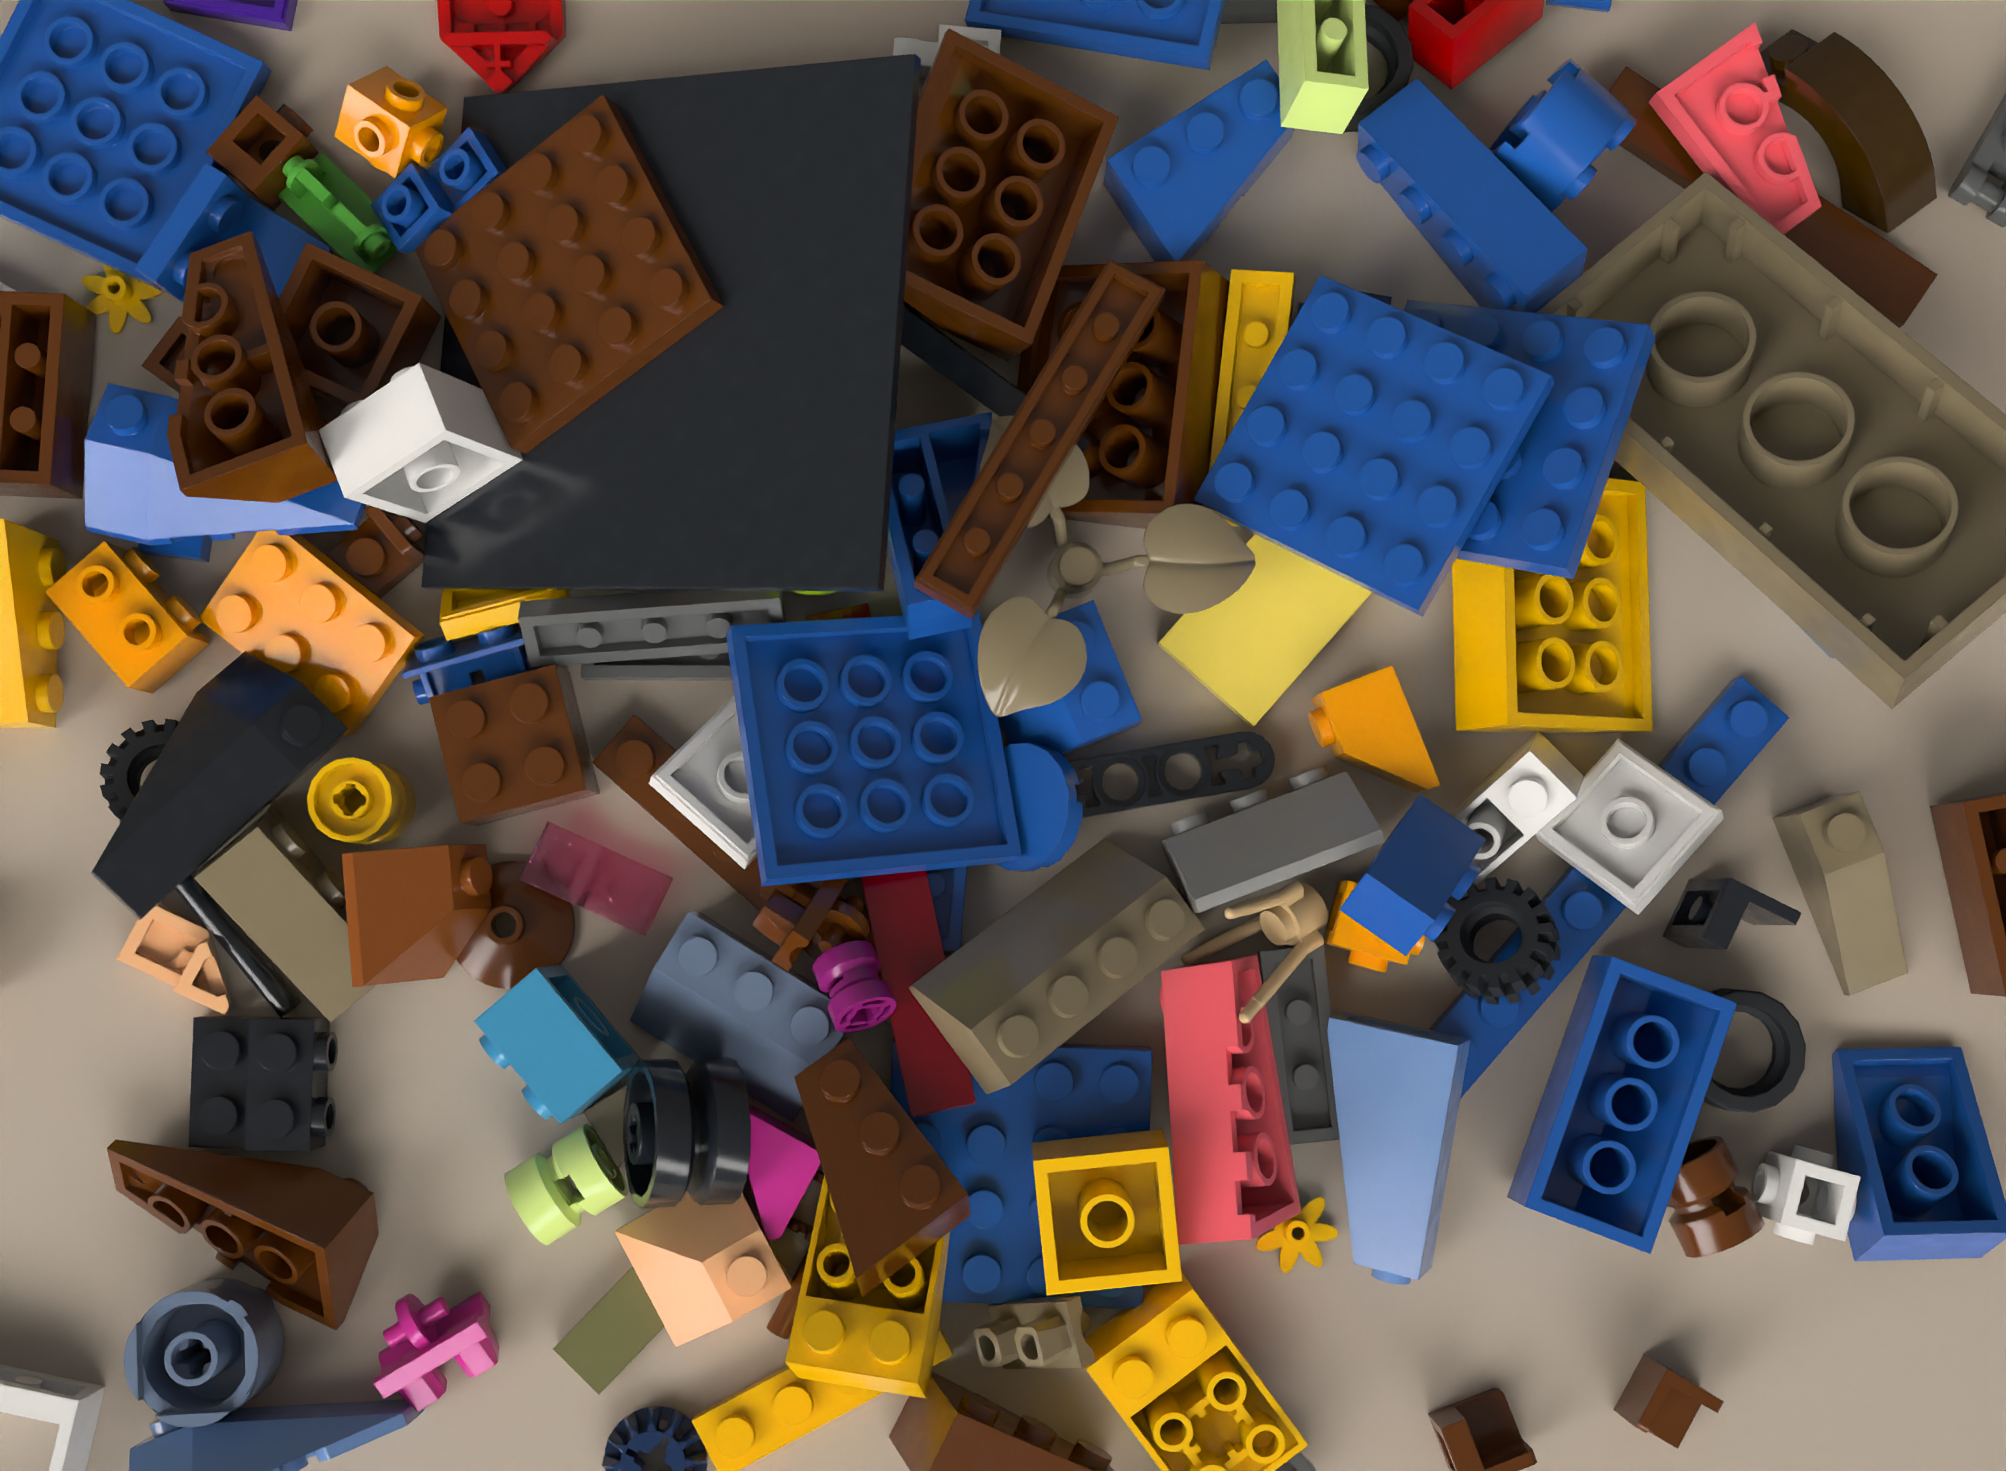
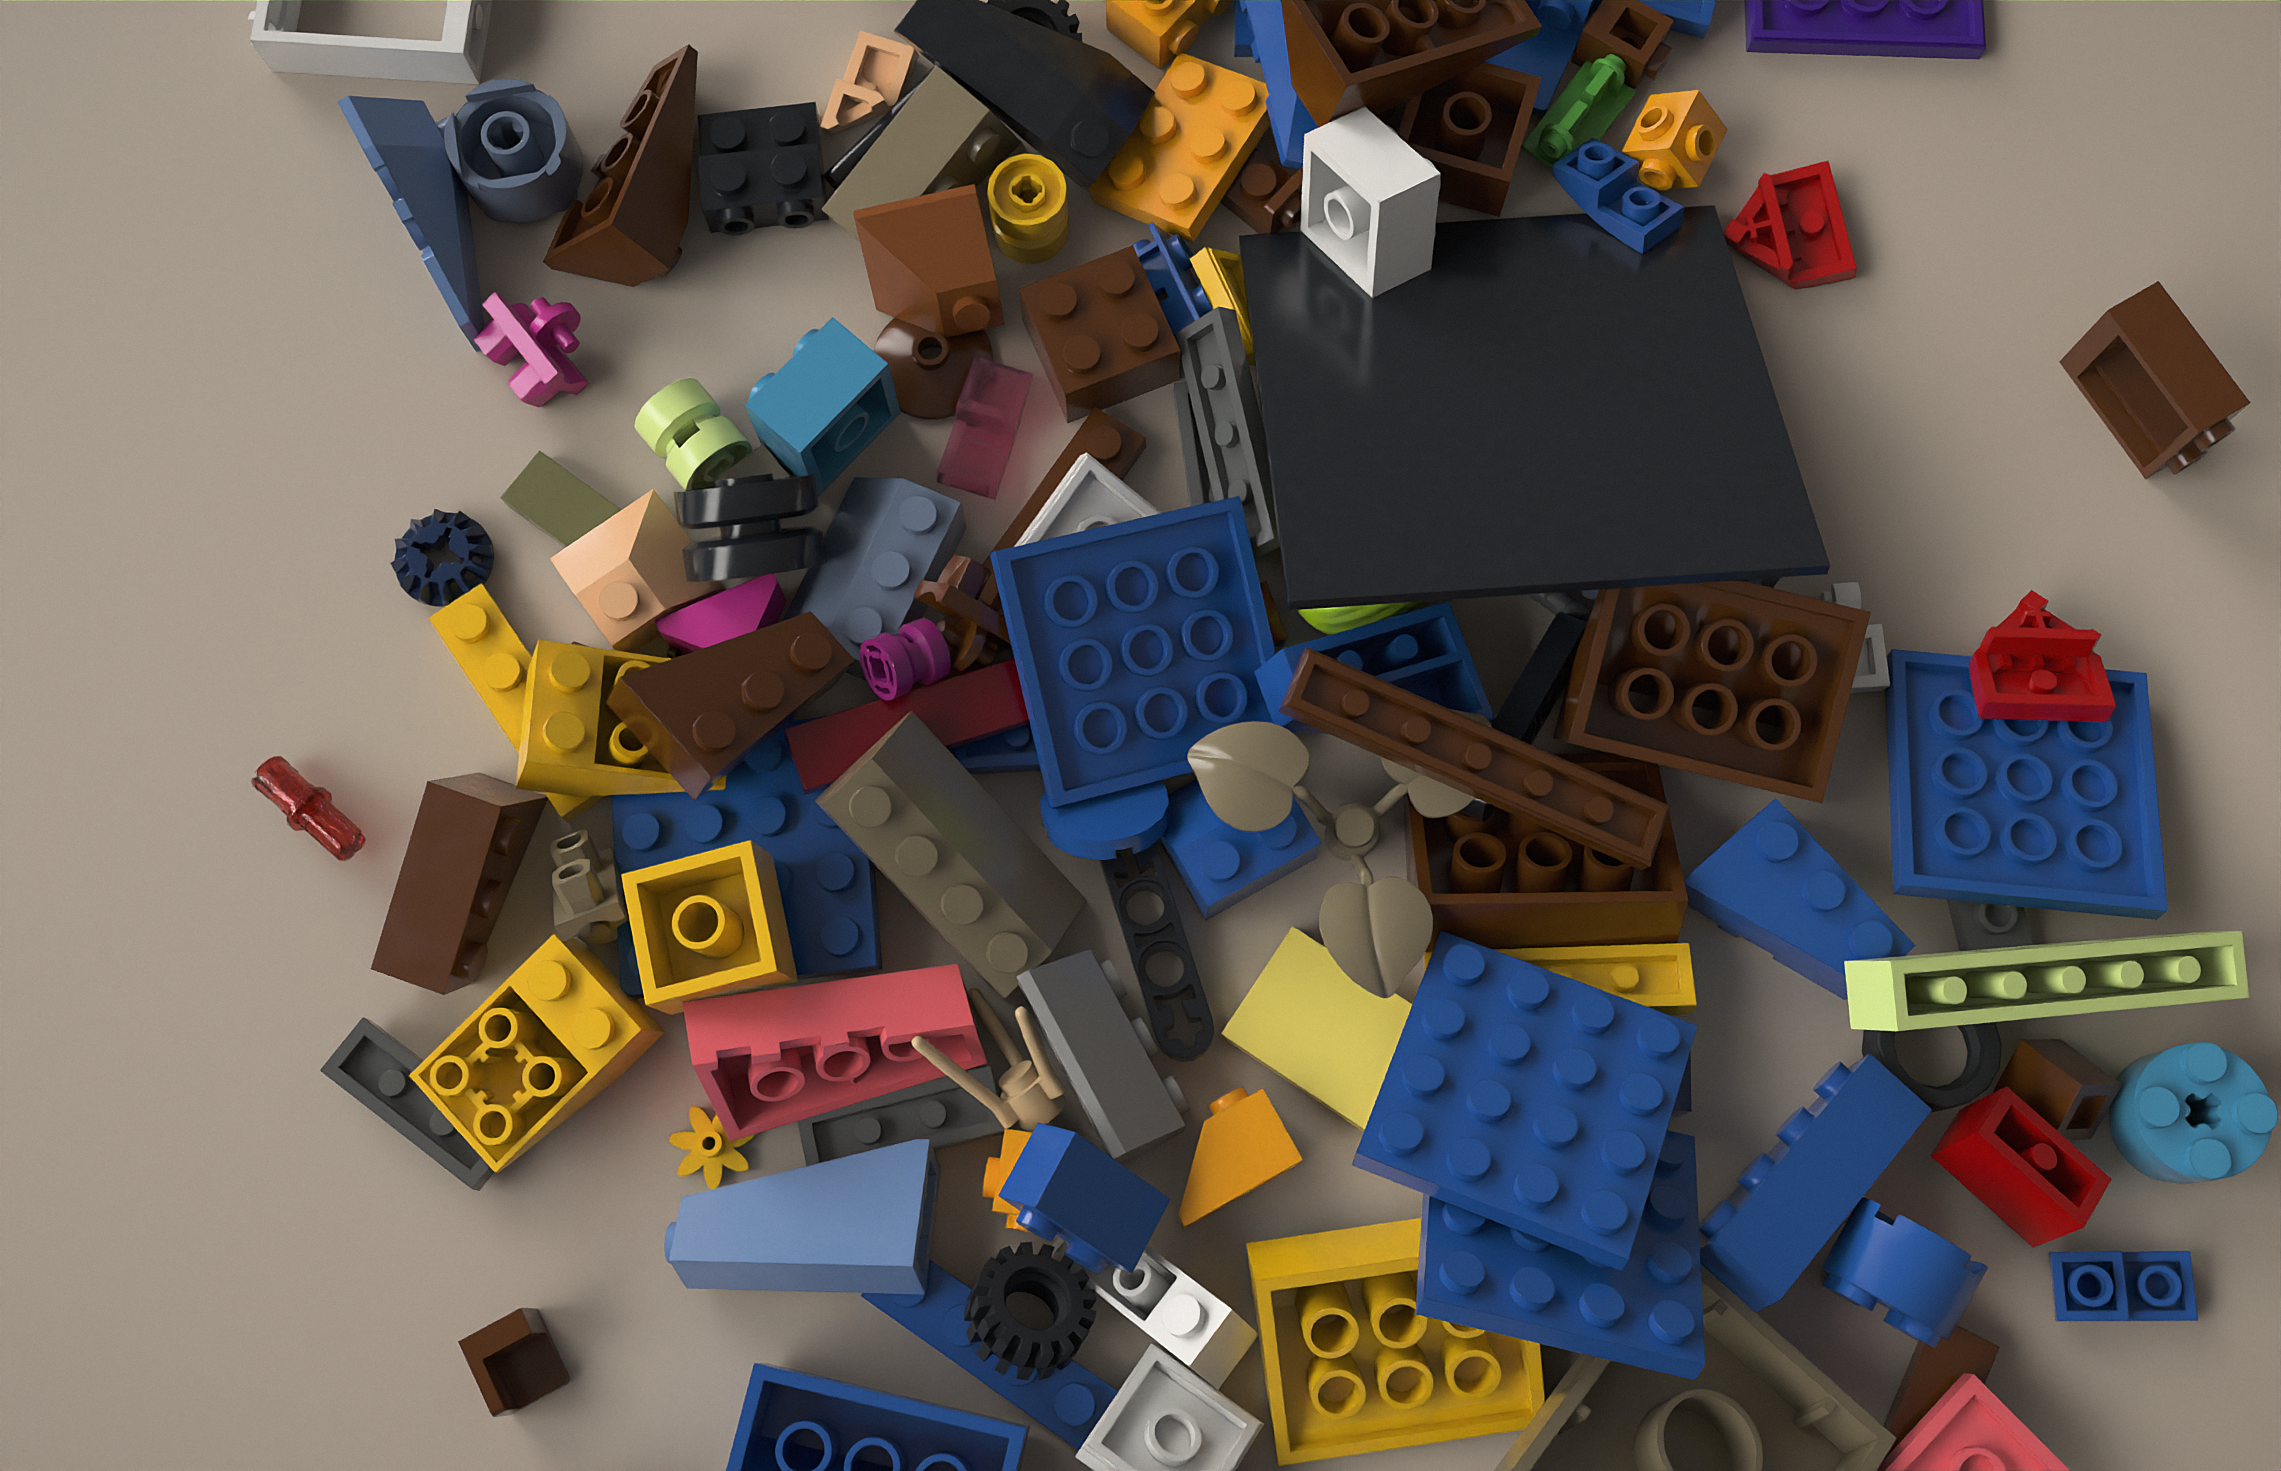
camera: 85 degrees right, 10 degrees down
reddish brown plate [415,94,724,454] -> none

